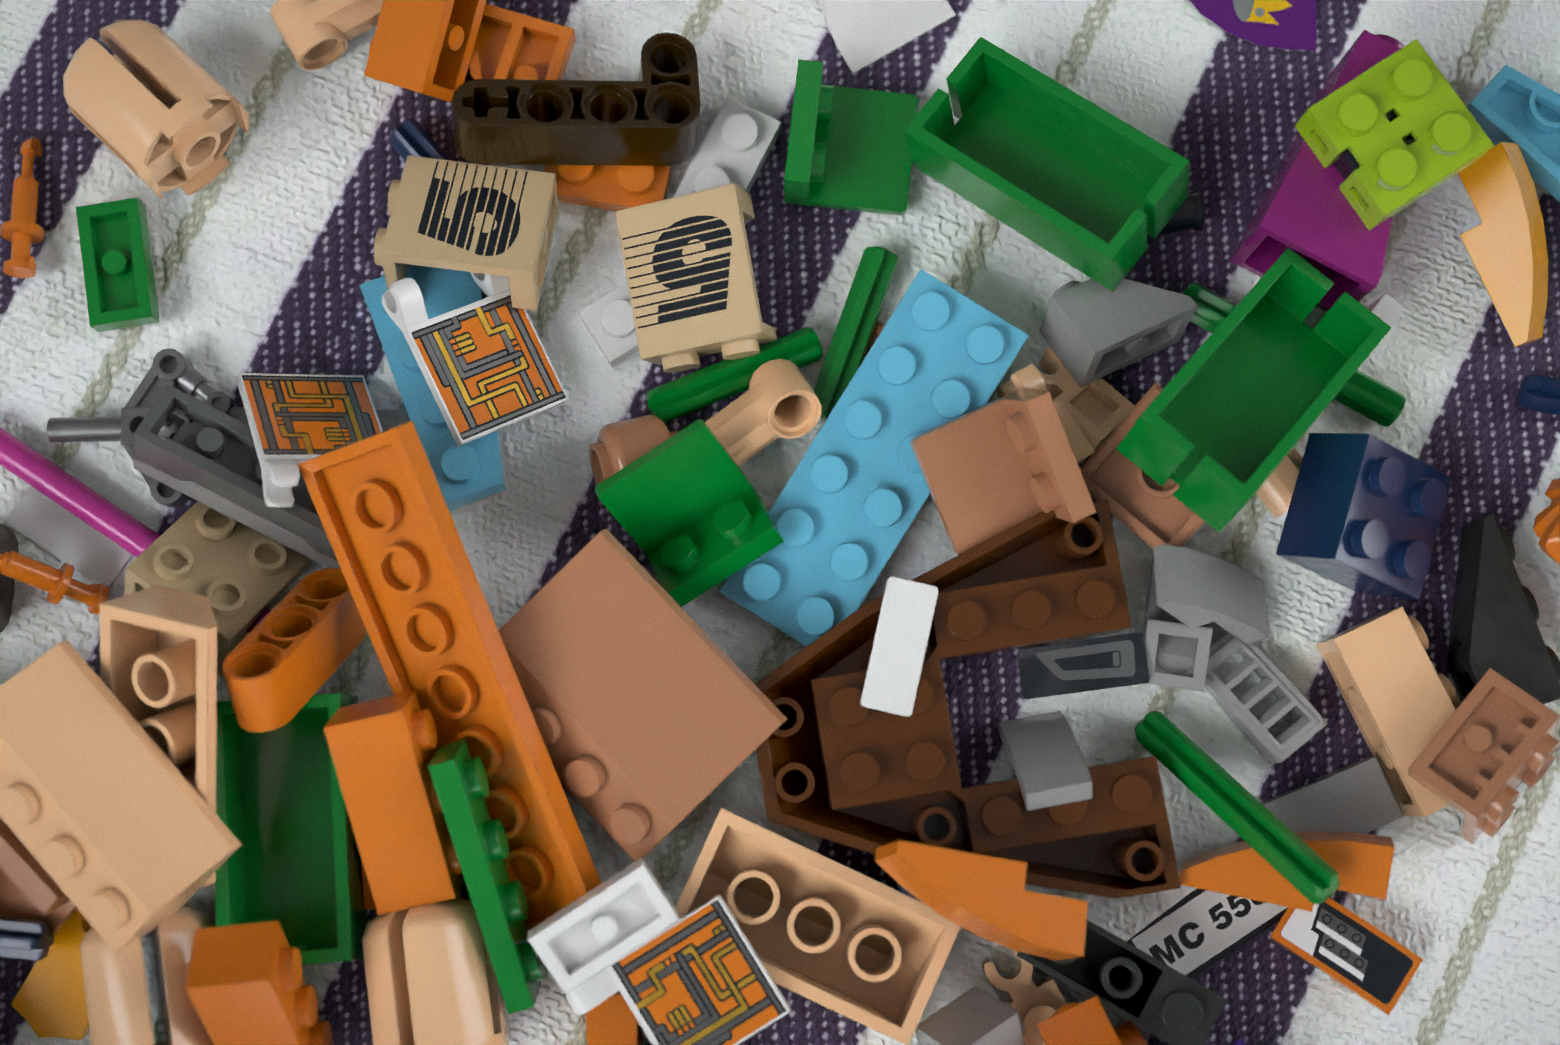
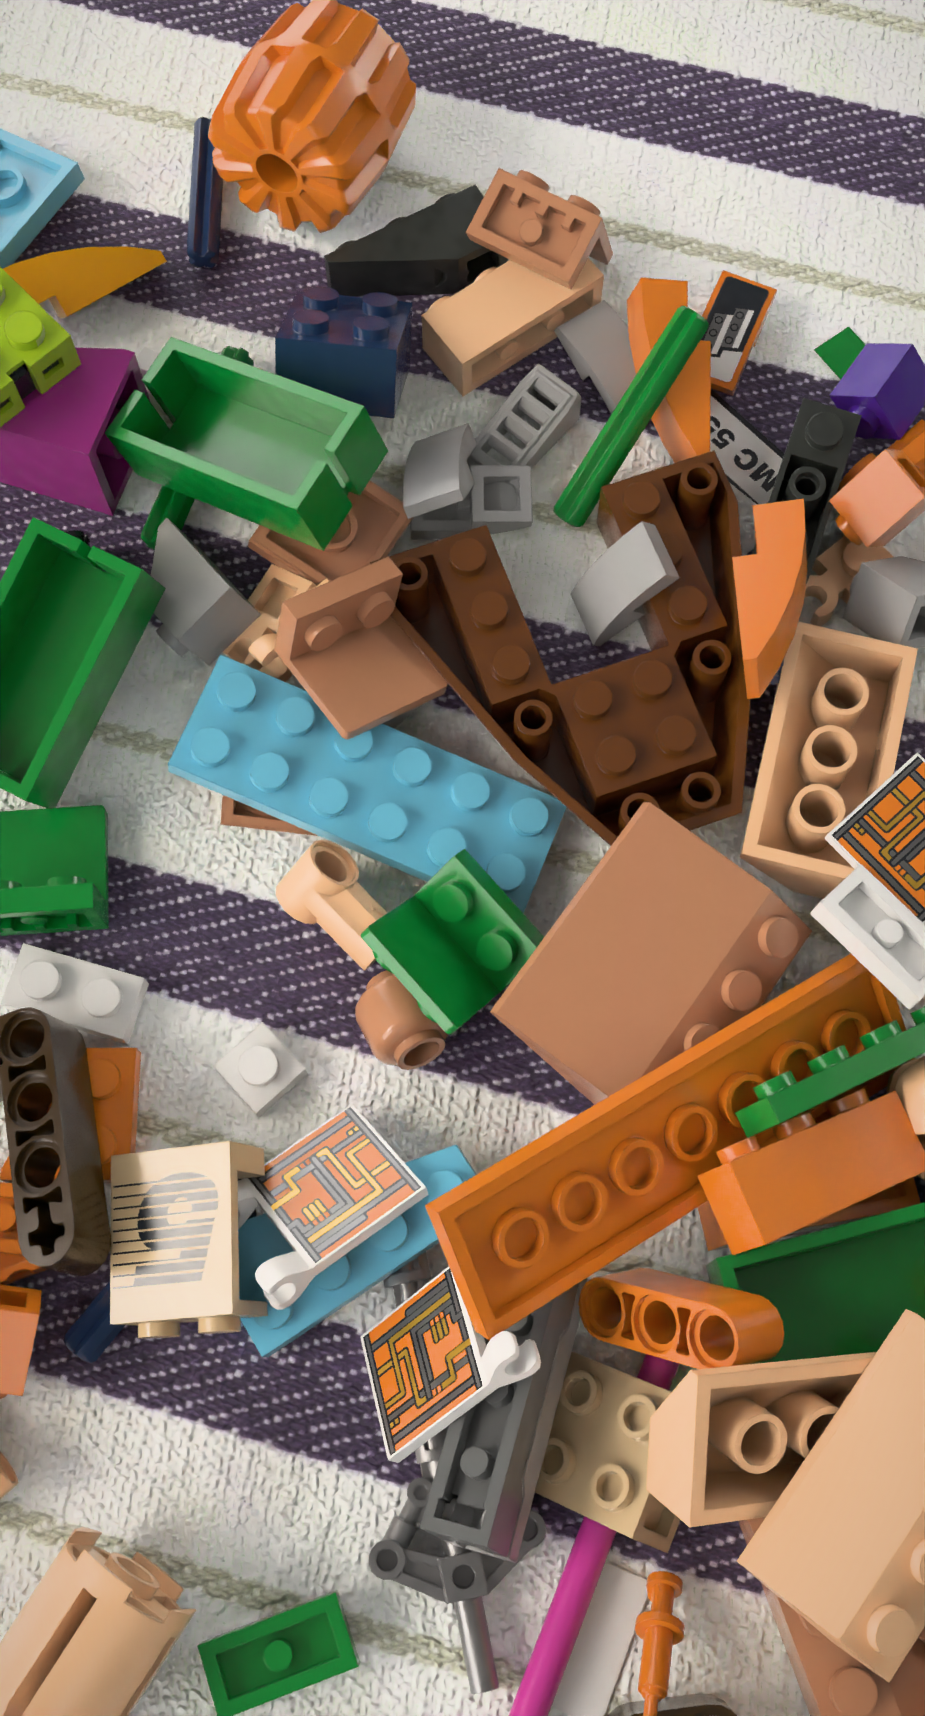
camera: 100 degrees left, 10 degrees down
tan panel [615,183,777,373] -> none
green axle [646,327,823,423] -> none
green axle [813,246,899,421] -> none
white sticker [861,577,938,717] -> none
black sticker [1017,632,1150,699] -> none

